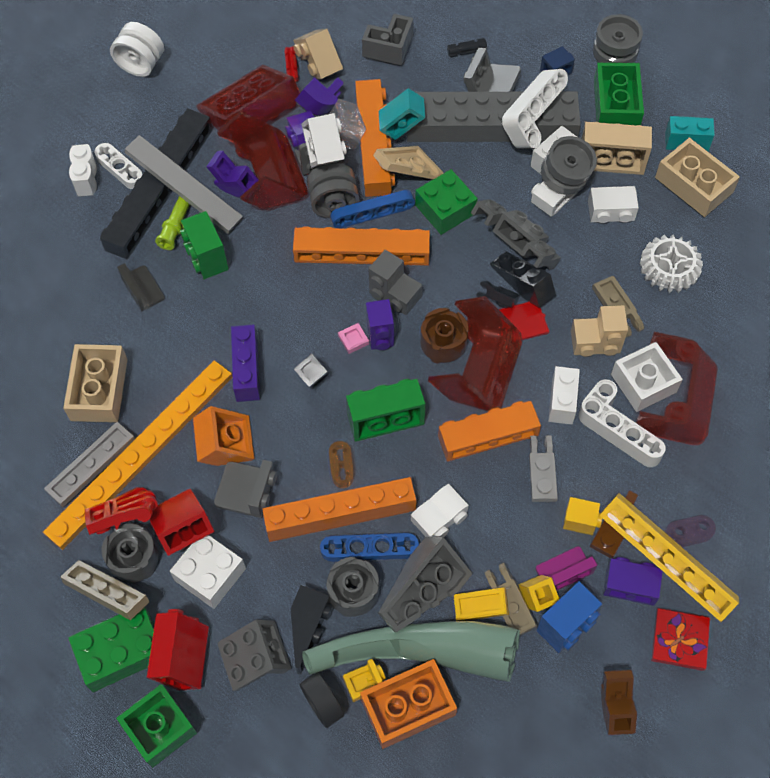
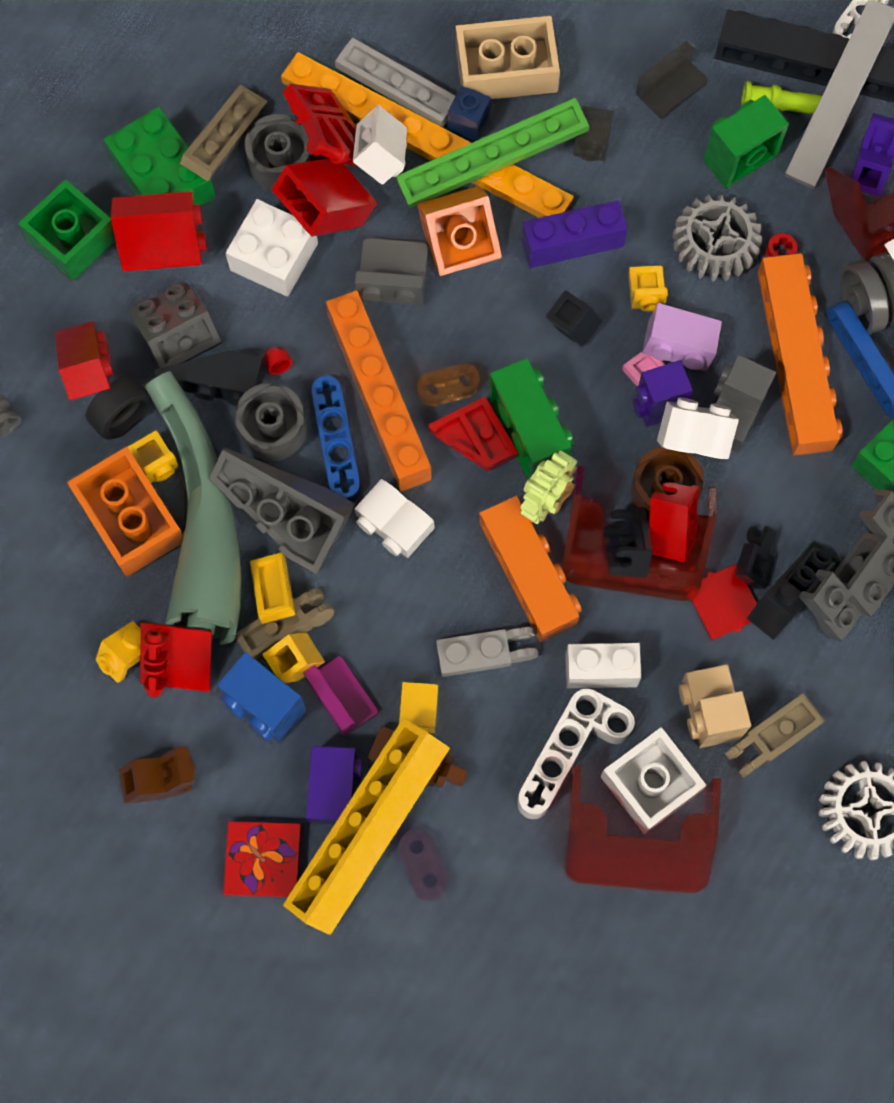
camera: 80 degrees right, 10 degrees up
none -> red brick [55,320,114,401]
none -> yellow bracket [95,621,141,683]
none -> red hinge [140,622,212,698]
none -> red hinge [263,346,293,375]
none -> white brick [353,105,407,185]
none -> bright green plate [396,98,589,209]
none -> red wing [428,396,518,472]
none -> dark blue brick [448,85,491,142]
none -> yellowish green gear [520,450,577,524]
none -> clear smoke brick [573,106,614,161]
none -> black hinge [603,507,653,578]
none -> yellow bracket [628,266,668,312]
none -> lavender brick [642,303,722,371]
none -> red hinge [649,483,699,562]
none -> white brick [657,397,739,459]
none -> light grey gear [672,194,762,282]
none -> red bush [765,233,798,257]

